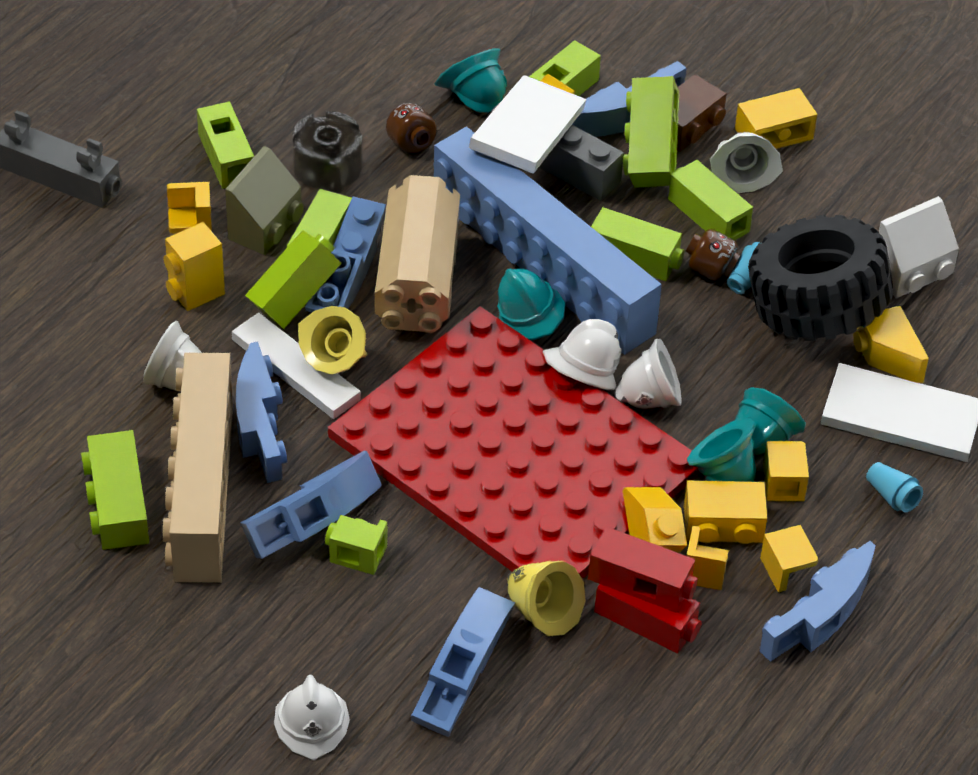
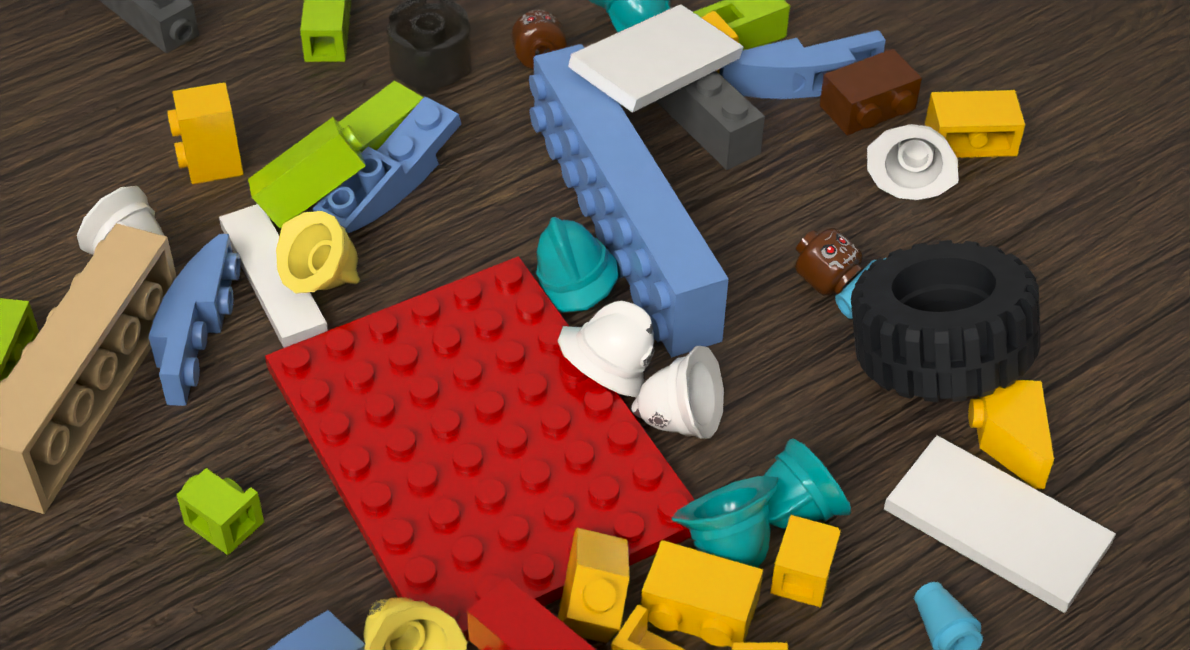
camera: 20 degrees right, 0 degrees up
yellow panel [167,182,212,234] -> none
olive slope [225,146,304,255] -> none
medium blue slope [240,451,382,559] -> none
tan brick [375,175,460,333] -> none
lime brick [591,207,685,281] -> none
lime brick [623,76,679,187] -> none
lime brick [668,160,753,240] -> none
white slope [879,196,959,298] -> none

